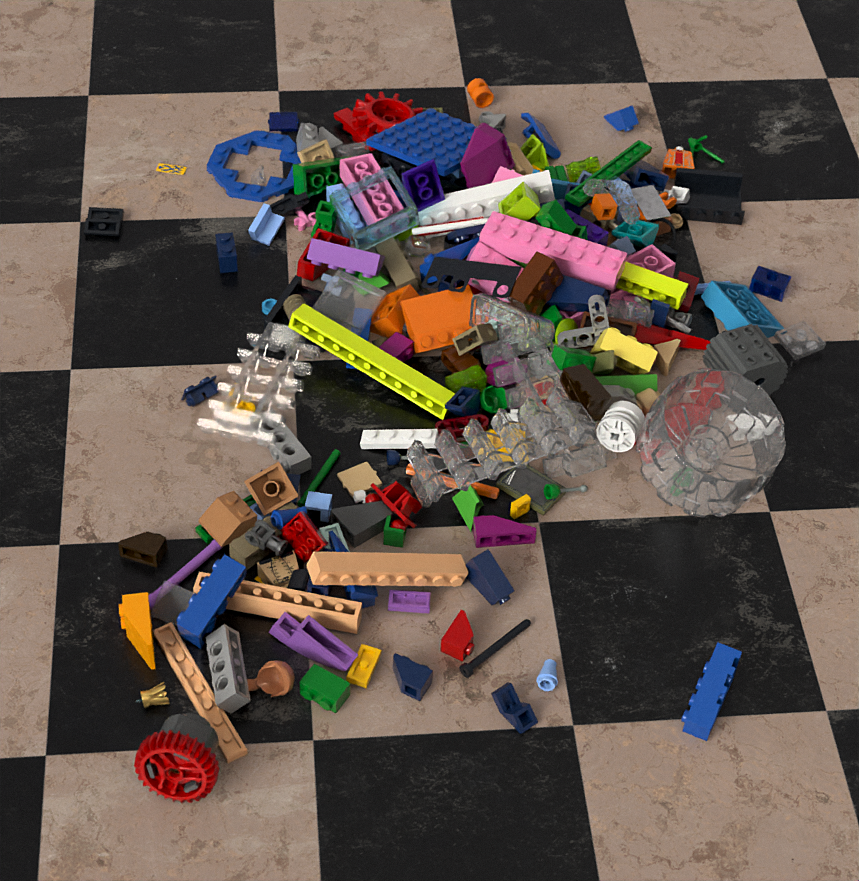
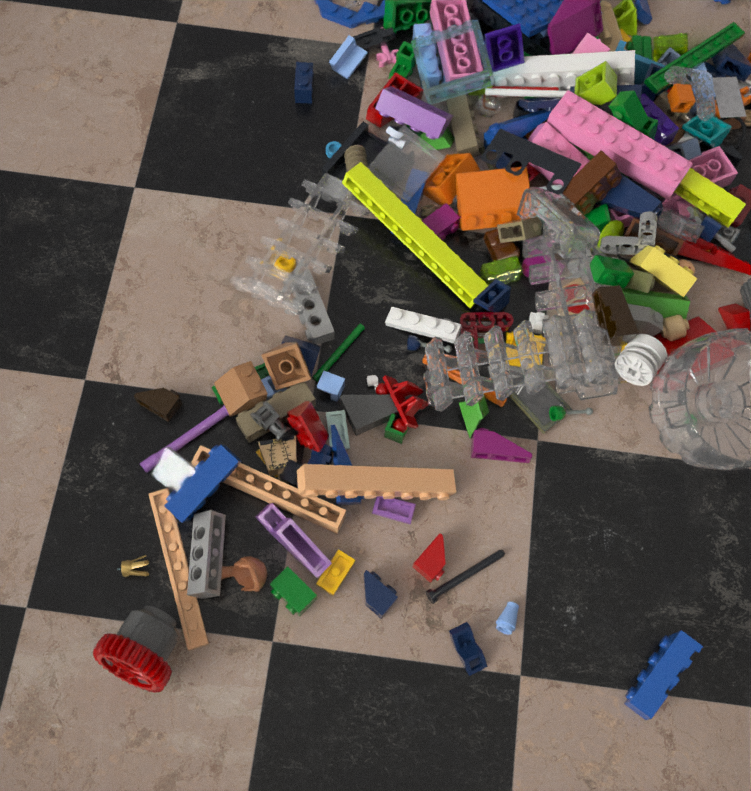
camera: 10 degrees right, 20 degrees up
black slope [84,207,124,236] -> none
light orange slope [119,592,156,670] -> none
dark blue hinge [181,375,221,407] -> none
blue cone [270,506,307,530] -> none
tan piece [337,461,382,498] -> none
dark blue slope [465,549,515,606] -> none
green hair [480,385,510,414] -> none
yellow tile [510,494,531,519] -> none
tan slope [654,339,681,376] -> none

